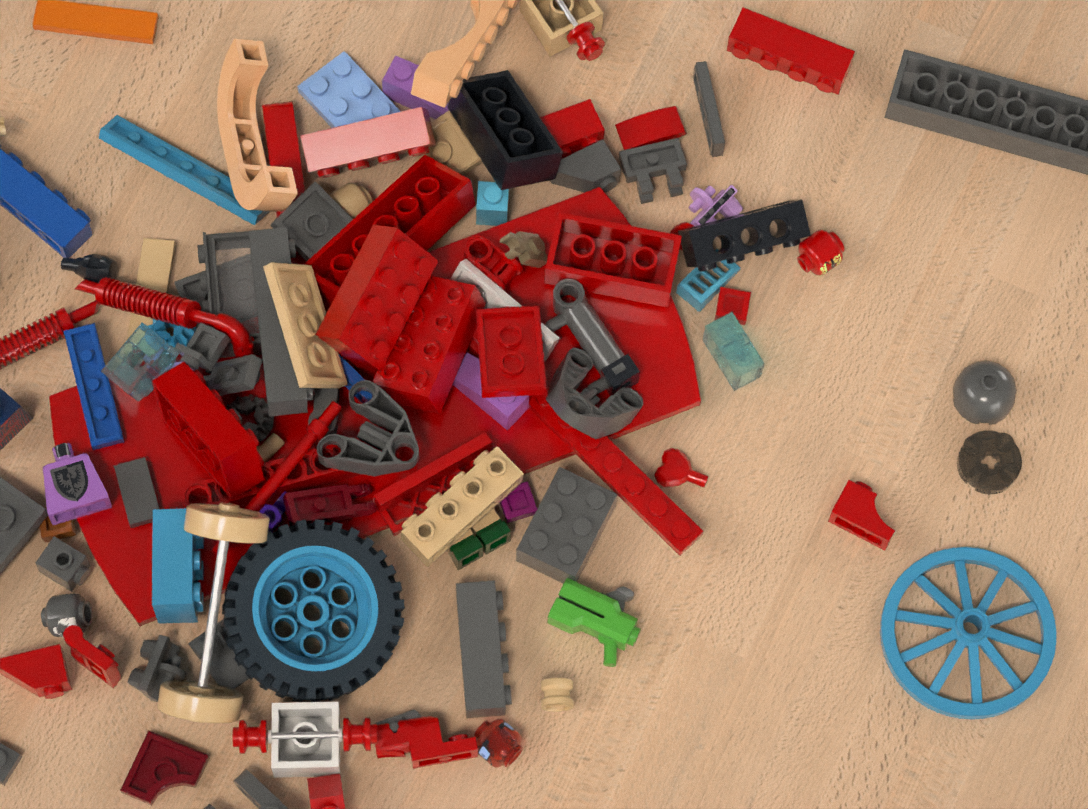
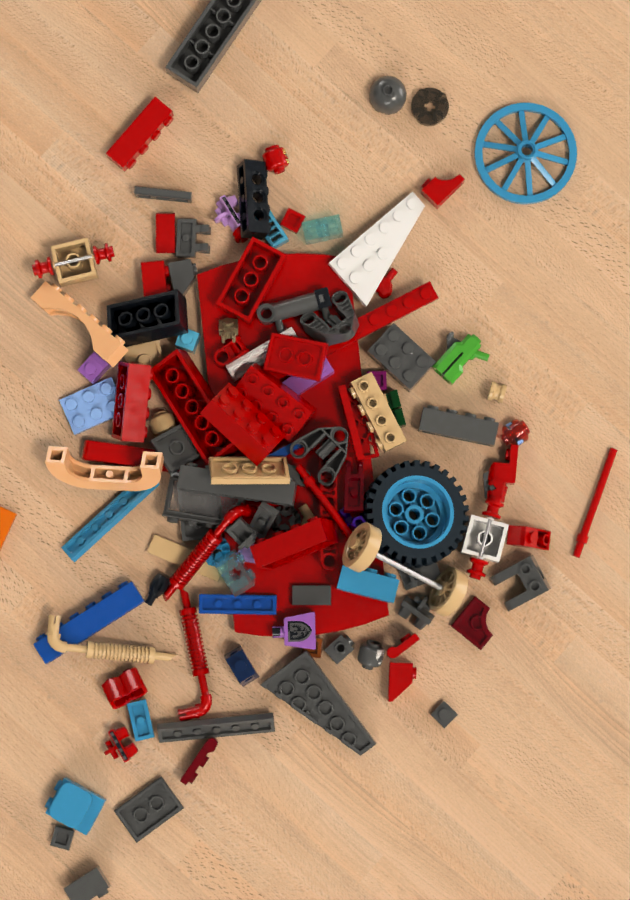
camera: 65 degrees left, 15 degrees up
none -> white wing [328,192,425,307]

